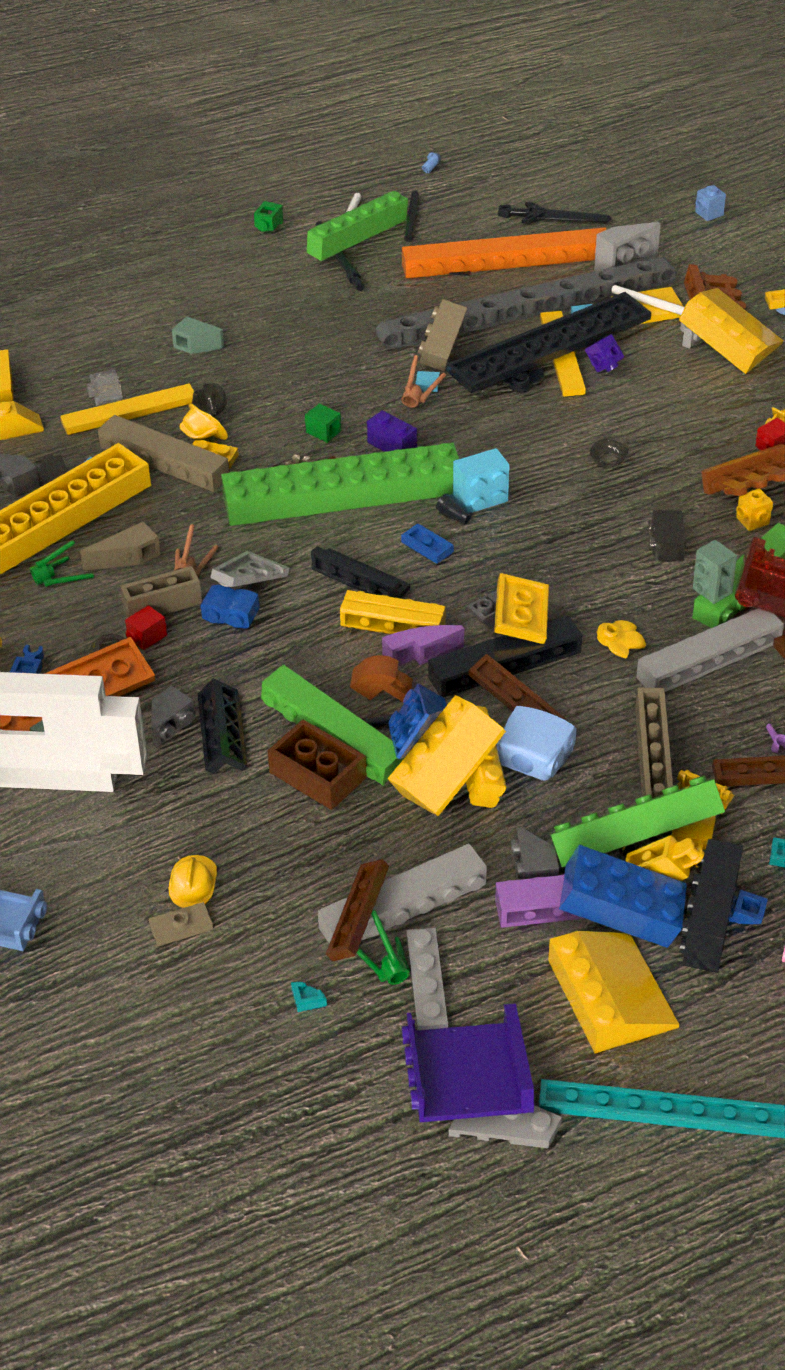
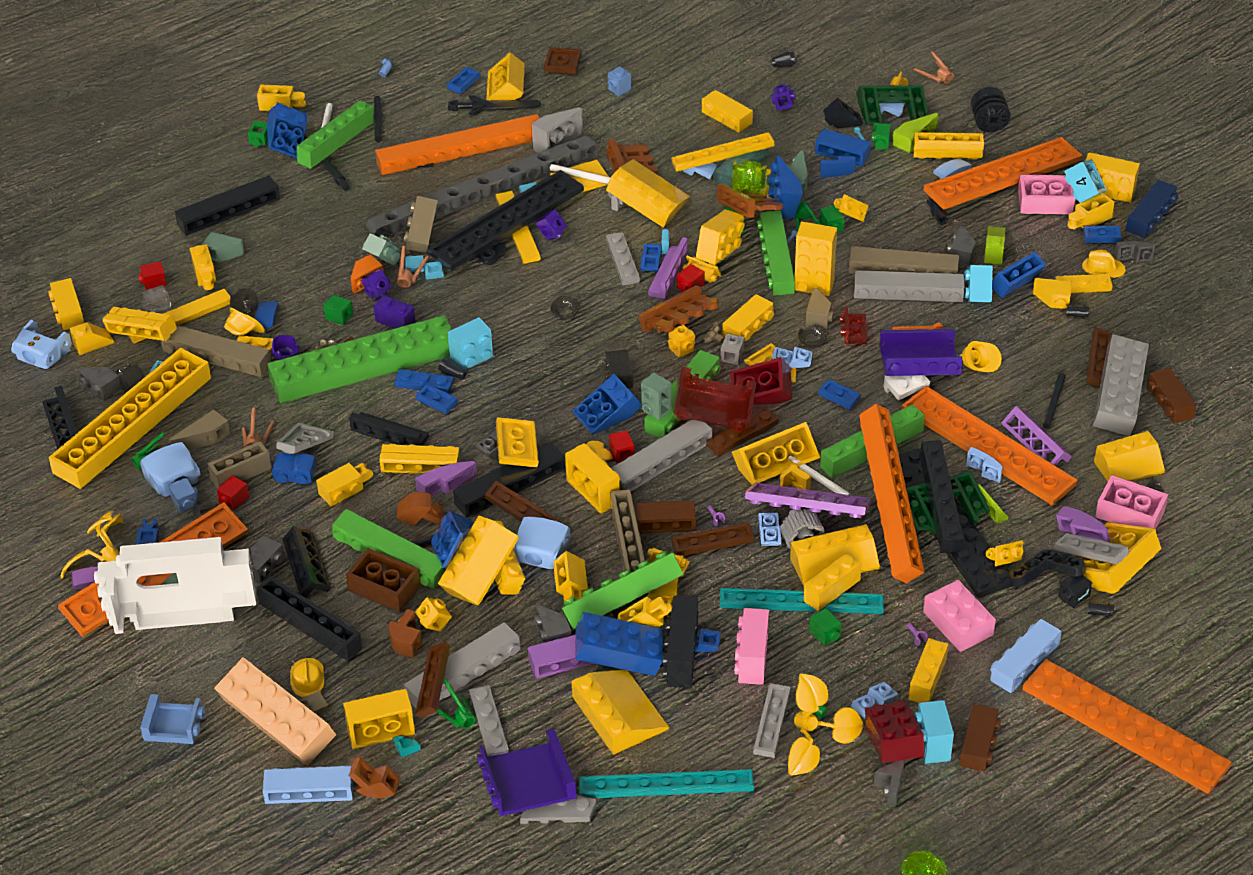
camera: 10 degrees left, 0 degrees up
none -> yellow brick [103,307,177,341]
none -> red brick [138,262,167,291]
none -> light blue piece [140,442,201,497]
none -> medium blue brick [169,478,199,513]
none -> black brick [175,175,280,236]
none -> yellow brick [189,244,216,290]
none -> light nougat brick [214,657,336,767]
none -> blue slope [255,301,279,328]
none -> black brick [256,576,362,661]
none -> yellow brick [257,84,306,112]
none -> light blue brick [263,766,353,804]
none -> blue slope [267,103,308,159]
none -> dark purple hair [271,335,300,360]
none -> yellow brick [316,463,373,507]
none -> yellow brick [343,689,415,749]
none -> dark orange brick [348,756,400,799]
none -> orange slope [351,254,383,293]
none -> dark purple brick [360,269,392,299]
none -> sand green brick [362,233,402,266]
none -> dark orange brick [389,609,422,658]
none -> blue plate [394,369,454,394]
none -> yellow brick [415,597,452,632]
none -> medium azure tile [424,262,444,280]
none -> blue plate [447,67,480,94]
none -> yellow slope [486,52,525,100]
none -> reddish brown plate [544,47,582,74]
none -> yellow brick [553,551,588,601]
none -> yellow brick [565,443,620,514]
none -> blue slope [572,374,642,435]
none -> light grey plate [606,232,640,286]
none -> red brick [609,430,635,464]
none -> reddish brown brick [635,501,696,534]
none -> blue slope [640,244,662,272]
none -> medium lavender fence [648,237,688,299]
none -> medium azure tile [662,229,669,254]

